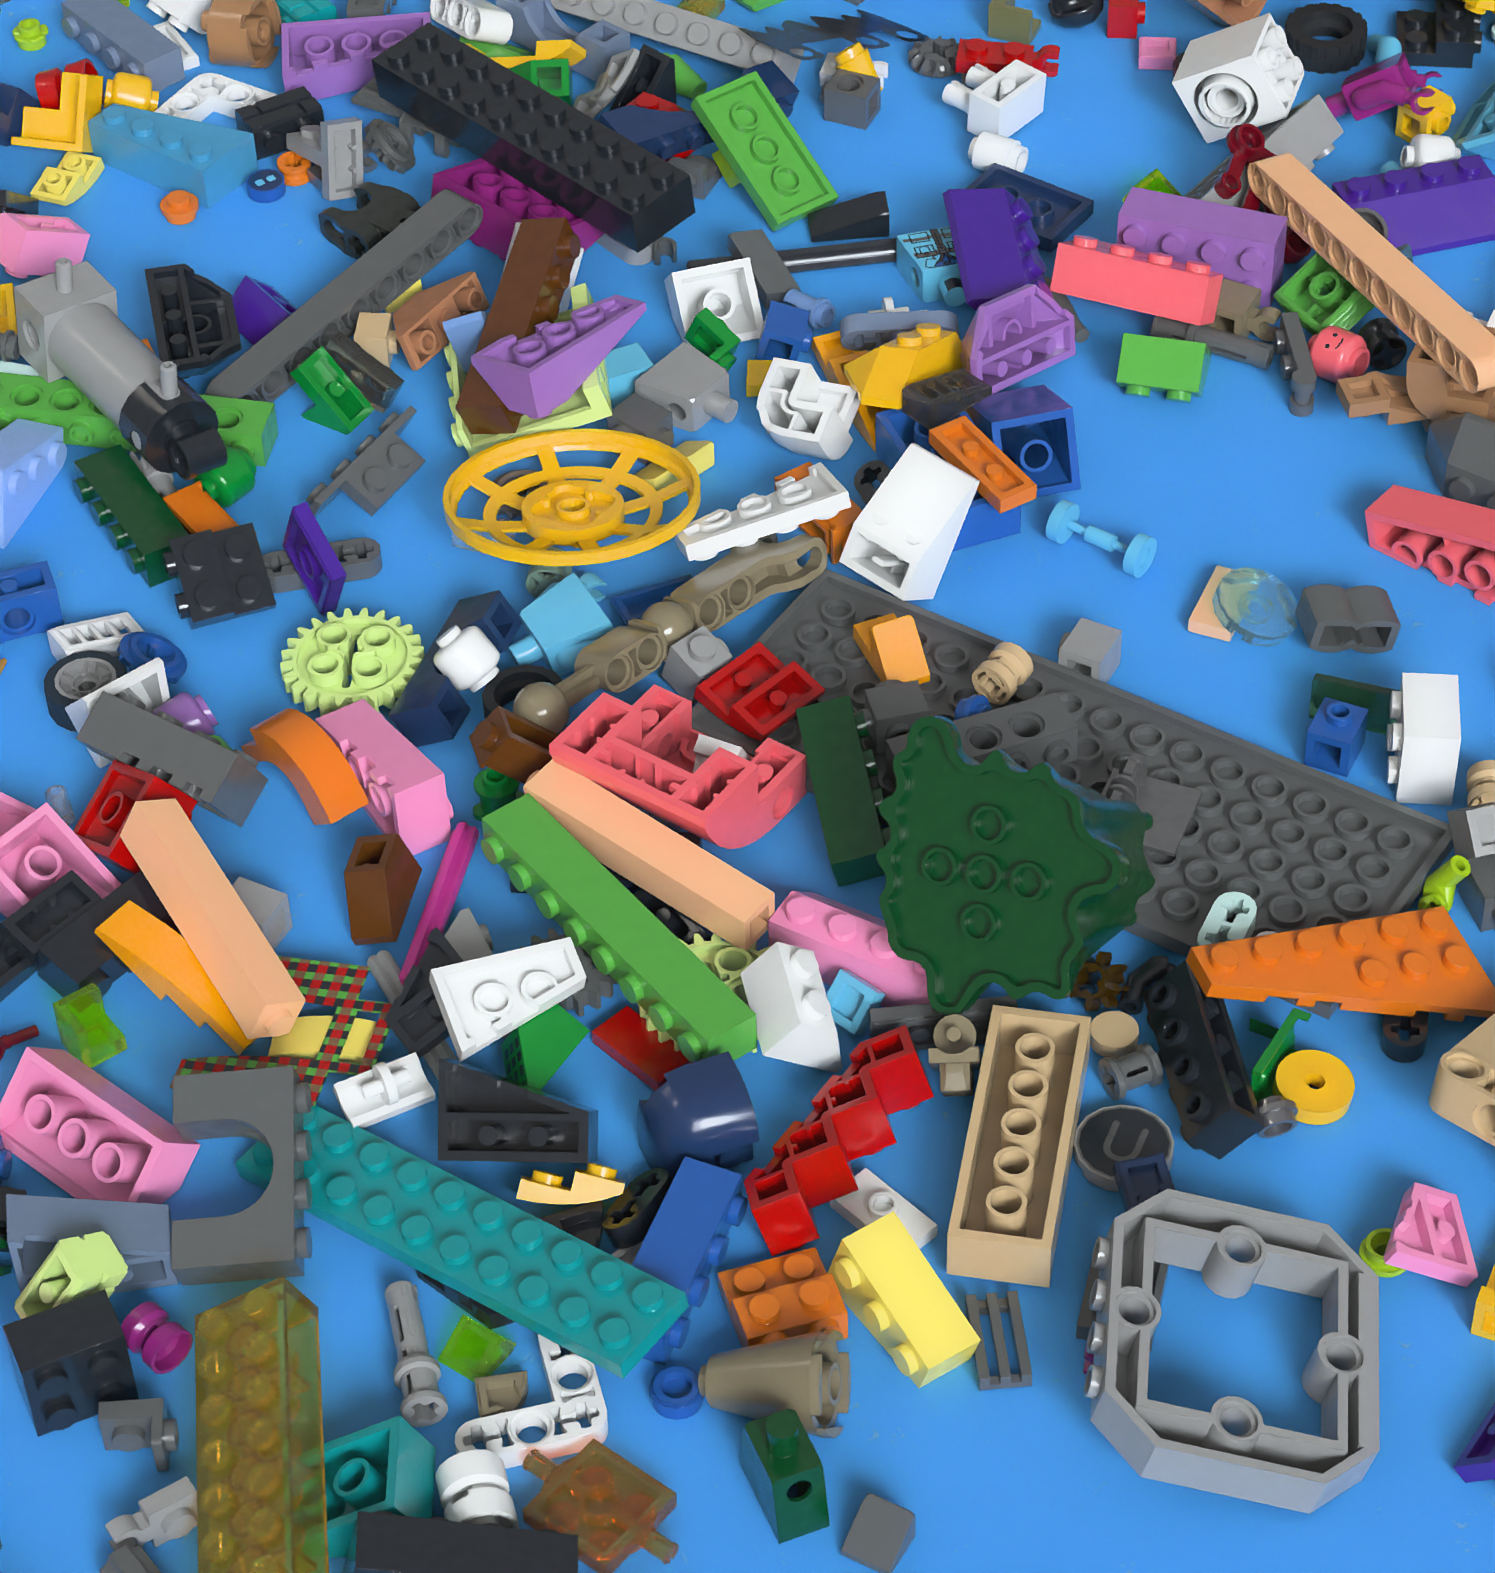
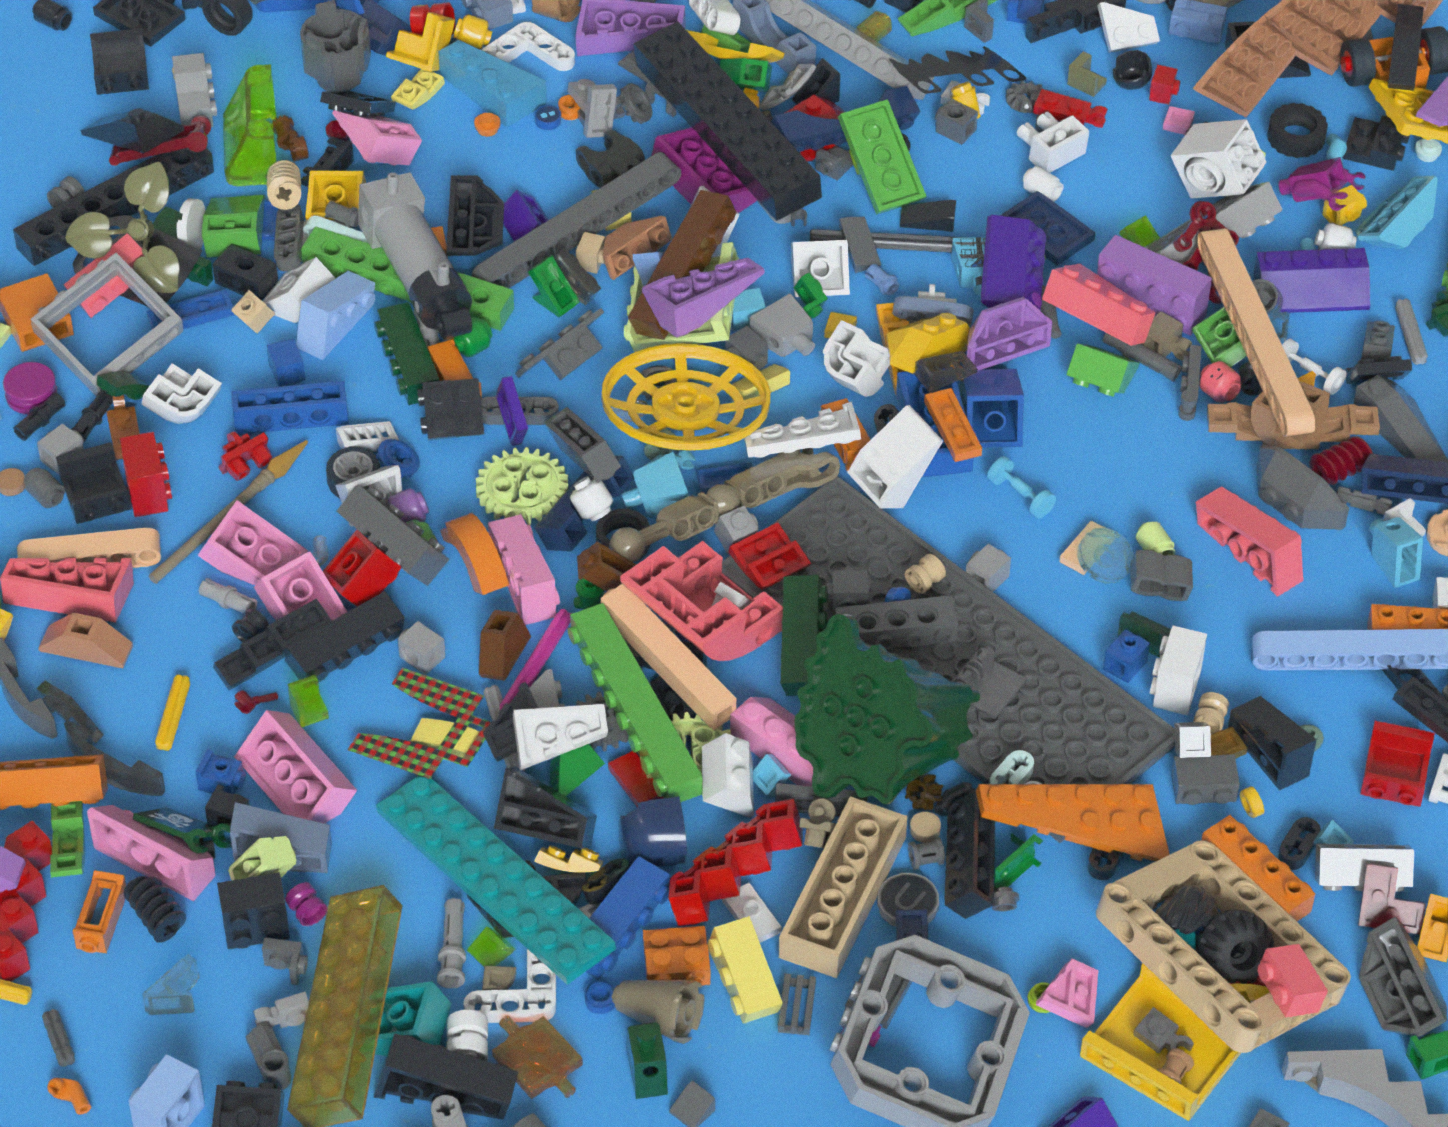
camera: 10 degrees right, 5 degrees up
light orange slope [94,900,258,1056] -> none
light nougat brick [120,798,306,1039] -> none
dark grey arch [171,1066,312,1286] -> none
black brick [235,86,324,160] -> none
white hips [333,1052,436,1129] -> none
bright green cone [663,53,707,100] -> none
blue brick [754,300,813,361] -> none
light orange slope [853,613,930,684] -> none
yellow piece [1272,1050,1355,1125] -> none
lime arm [1418,855,1471,912] -> none
none -> dark grey brick [544,407,621,483]
none -> yellowish green brick [1136,522,1175,556]

